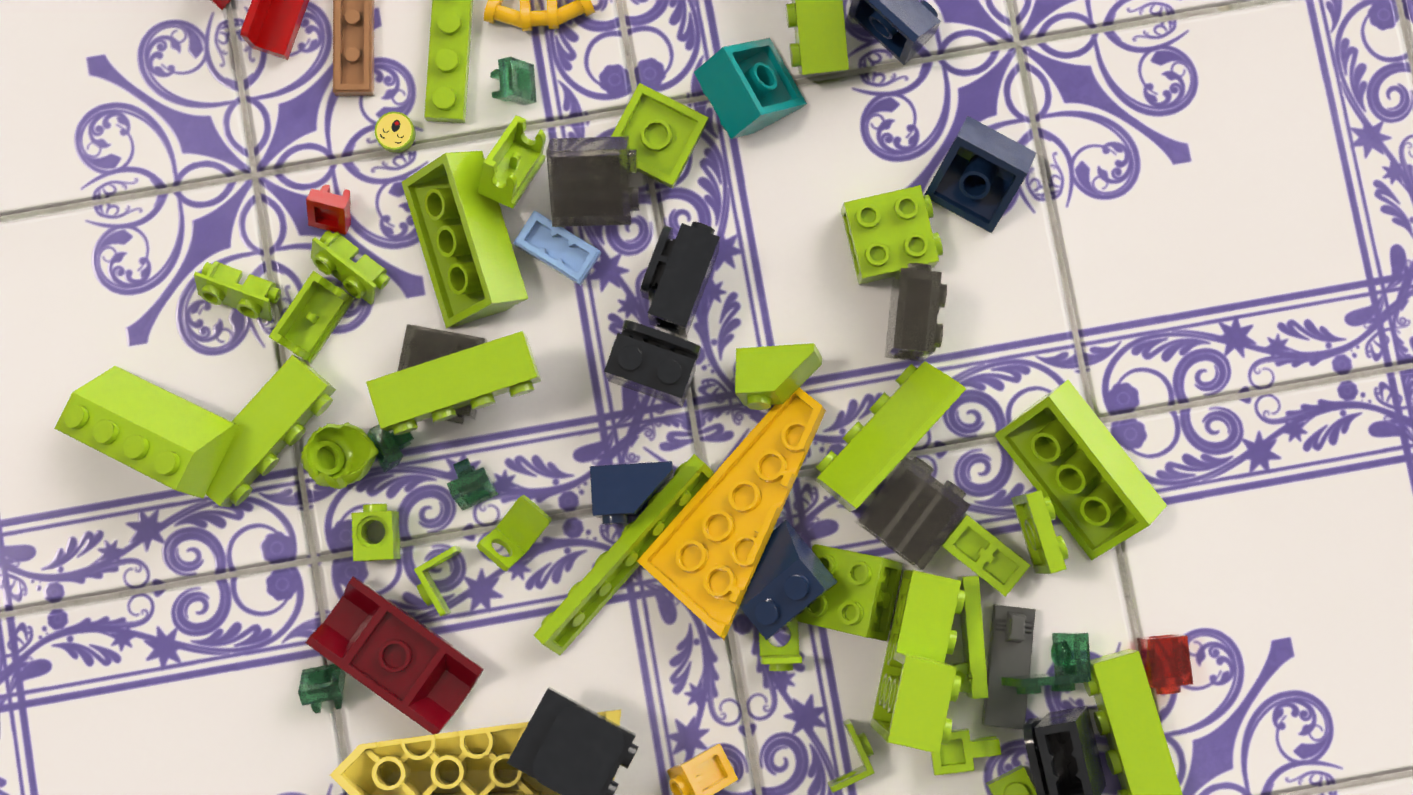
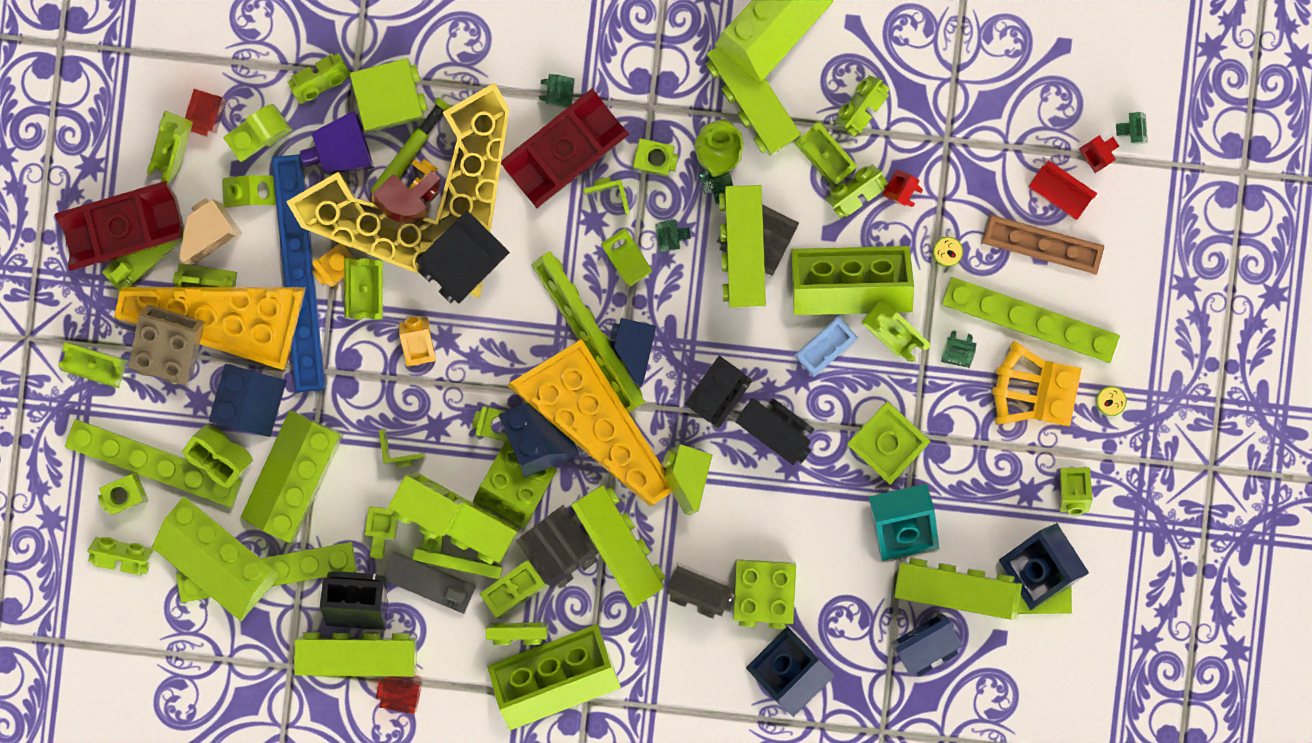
camera: 110 degrees right, 5 degrees up
clear smoke brick [546,136,640,227] -> none
clear green bracket [1001,632,1091,694] -> none

